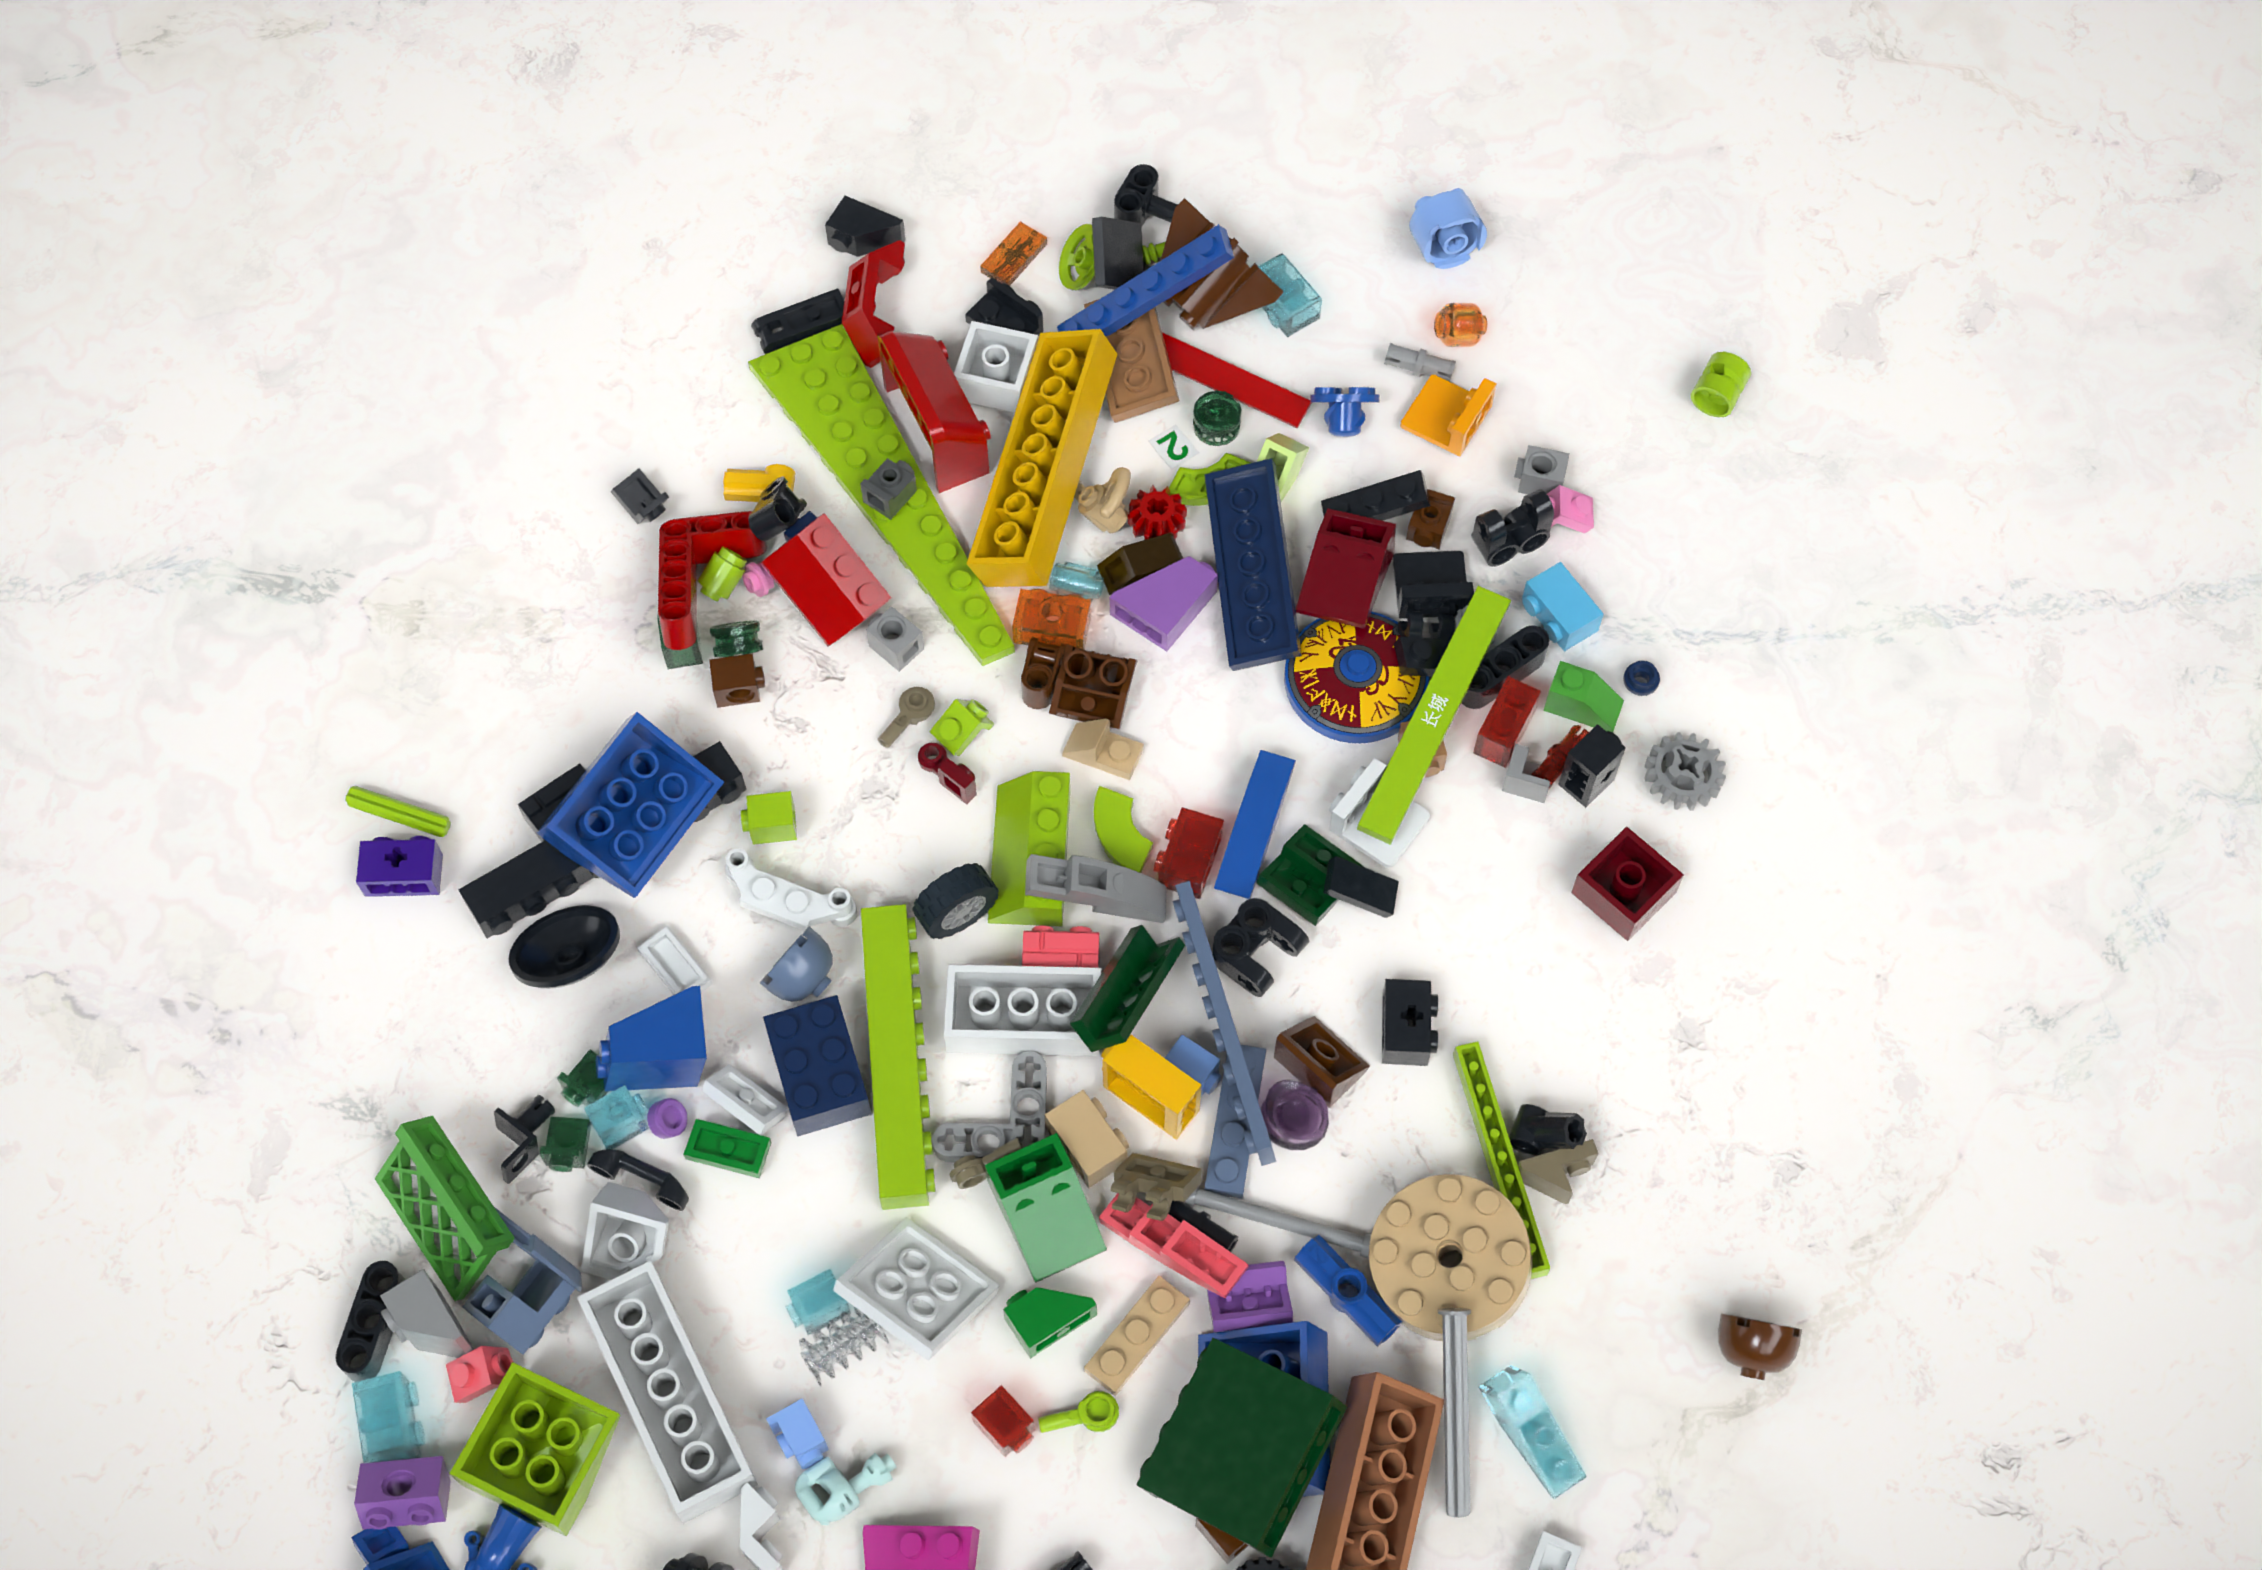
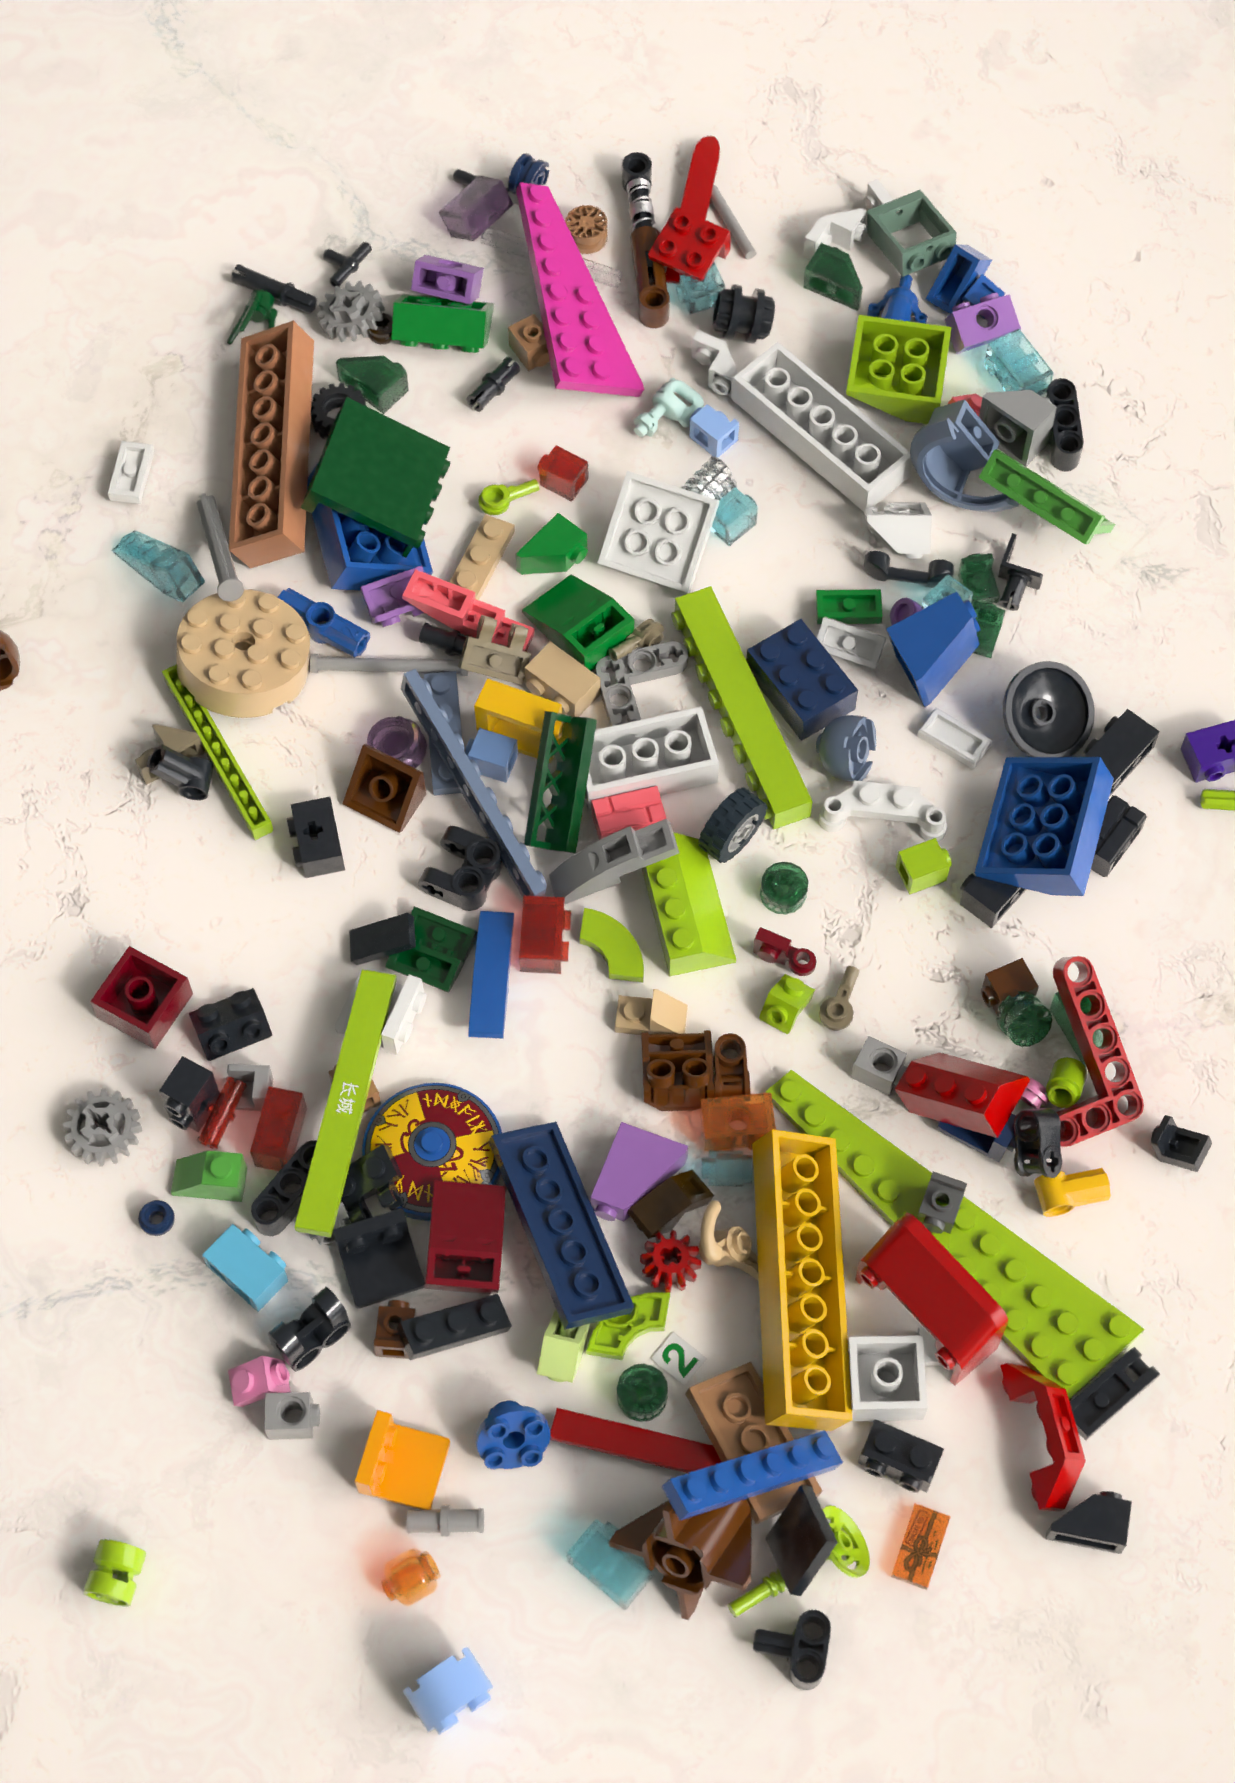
camera: 165 degrees right, 0 degrees up
none -> black bracket [188,988,272,1061]
none -> clear green wheel [760,862,809,915]

